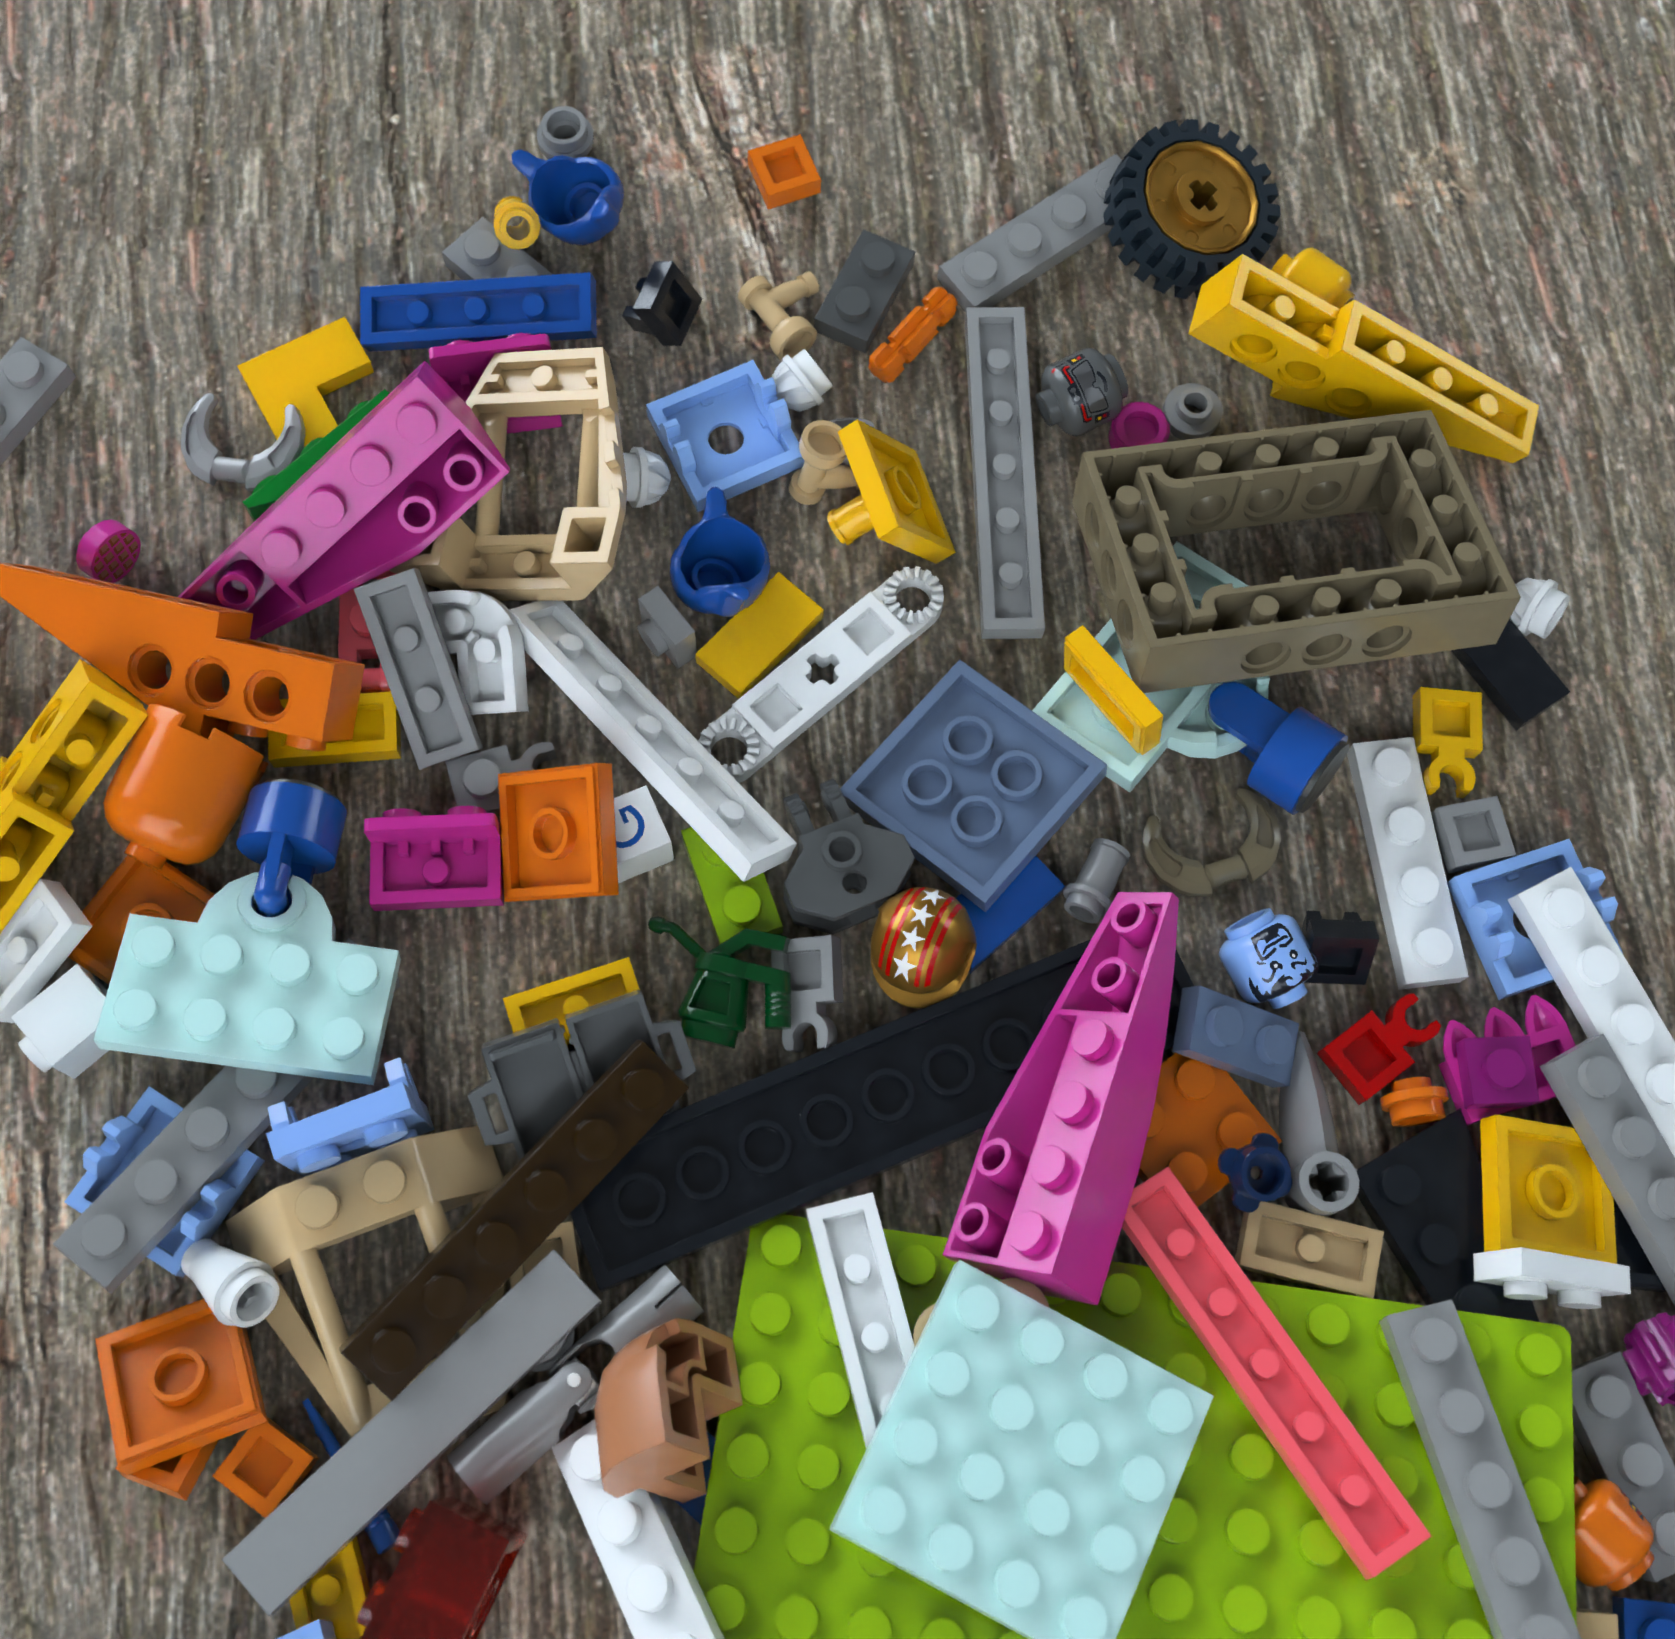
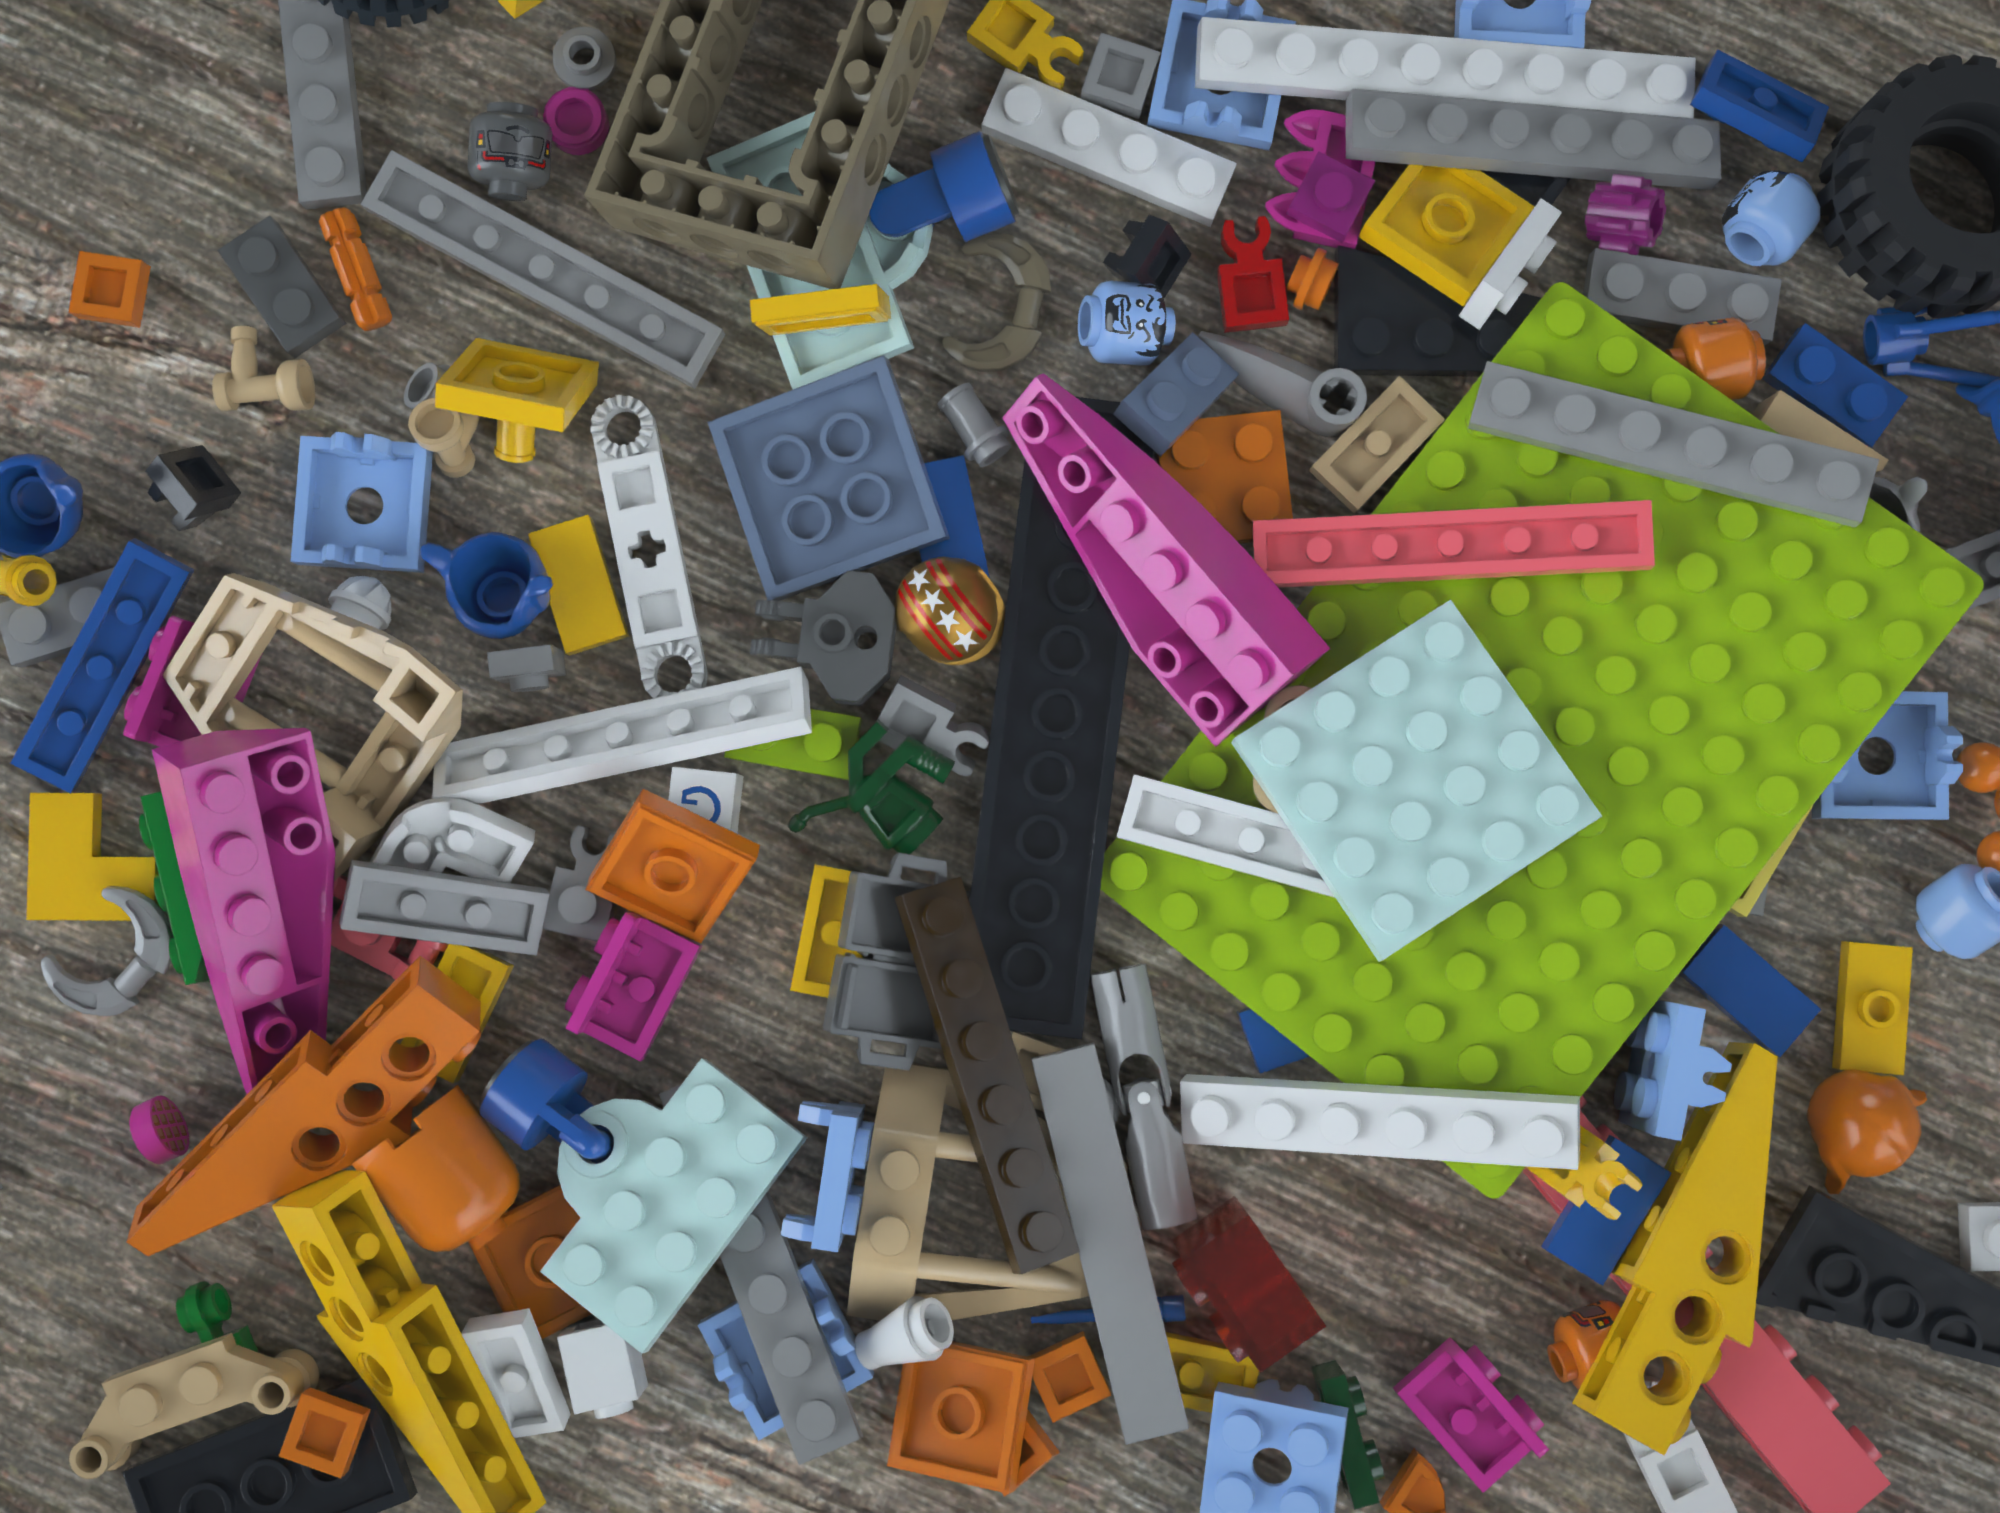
camera: 55 degrees left, 15 degrees up
nougat brick [594,1318,743,1503] -> none
white plate [772,349,833,412] -> none
dark blue plate [1218,1133,1292,1212] -> none

